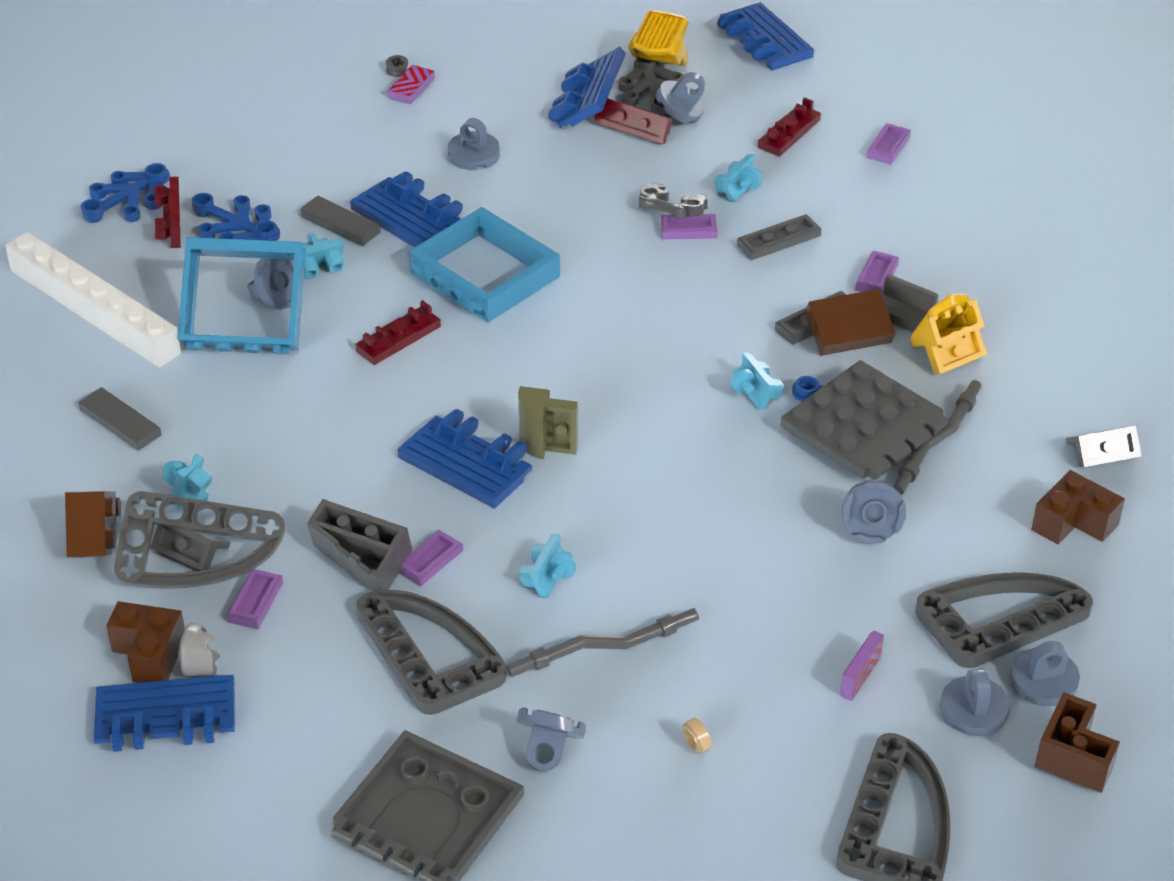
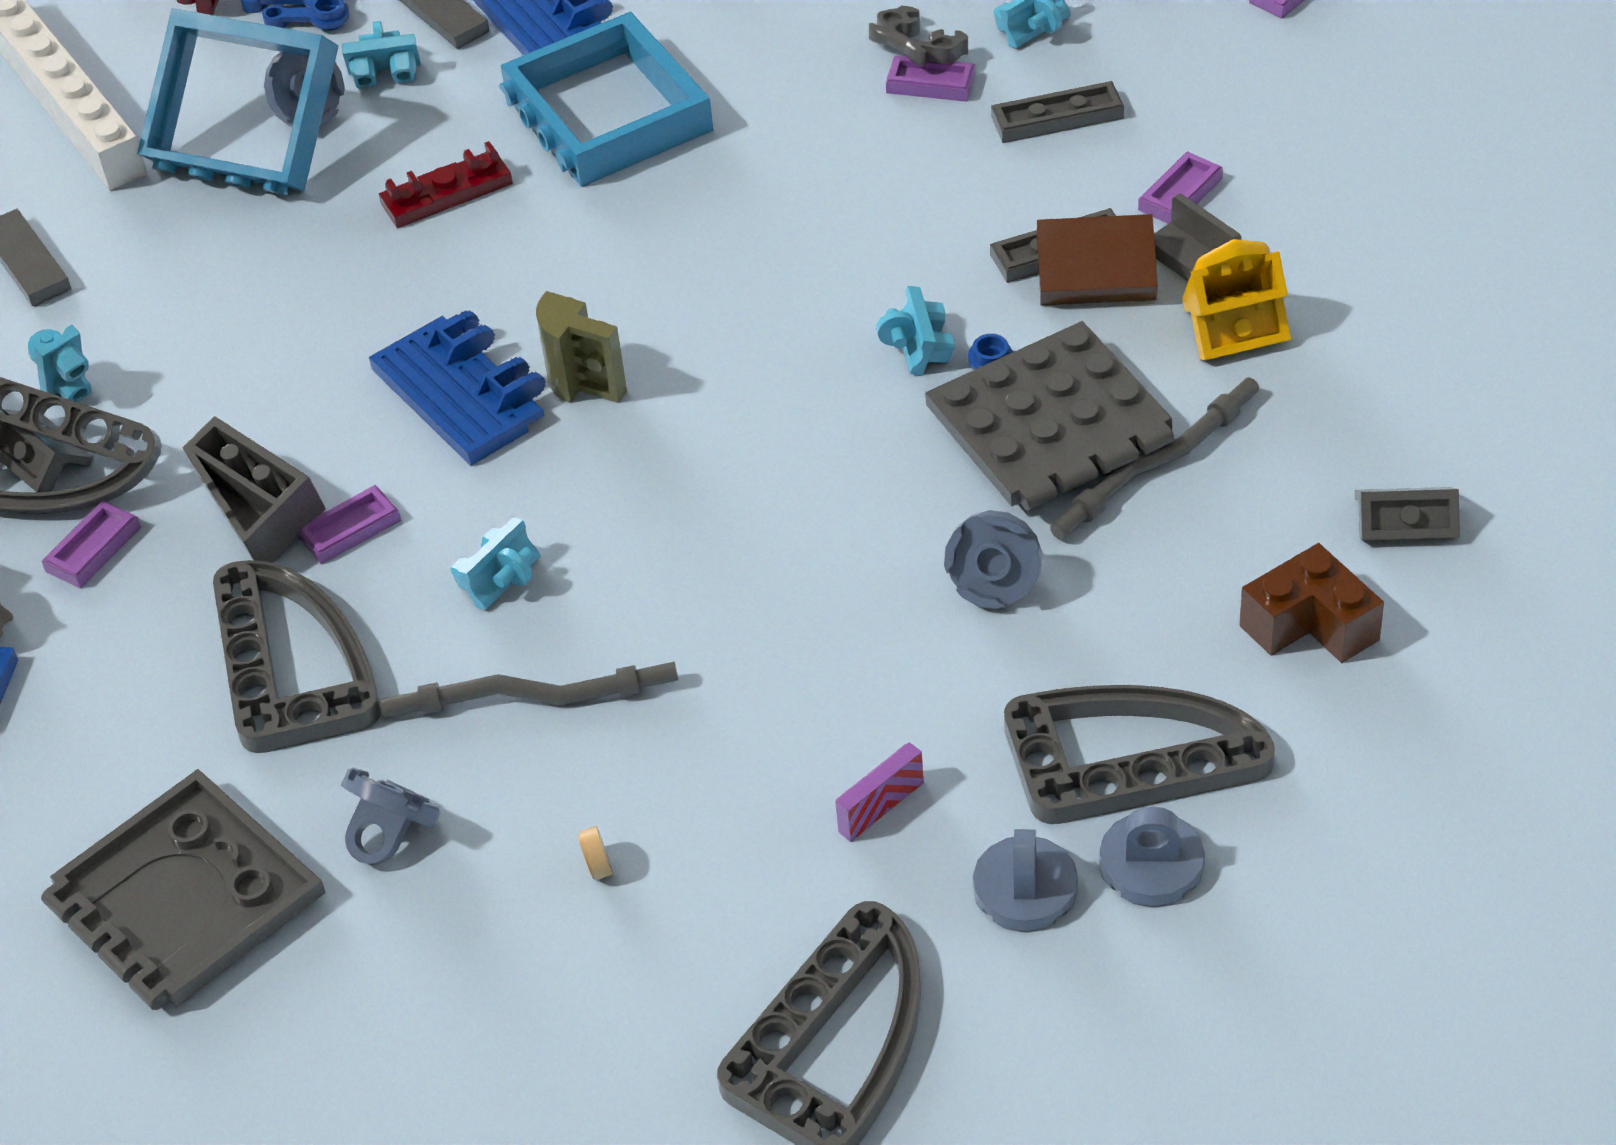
camera: 20 degrees right, 5 degrees up
reddish brown brick [1034,692,1120,793] -> none

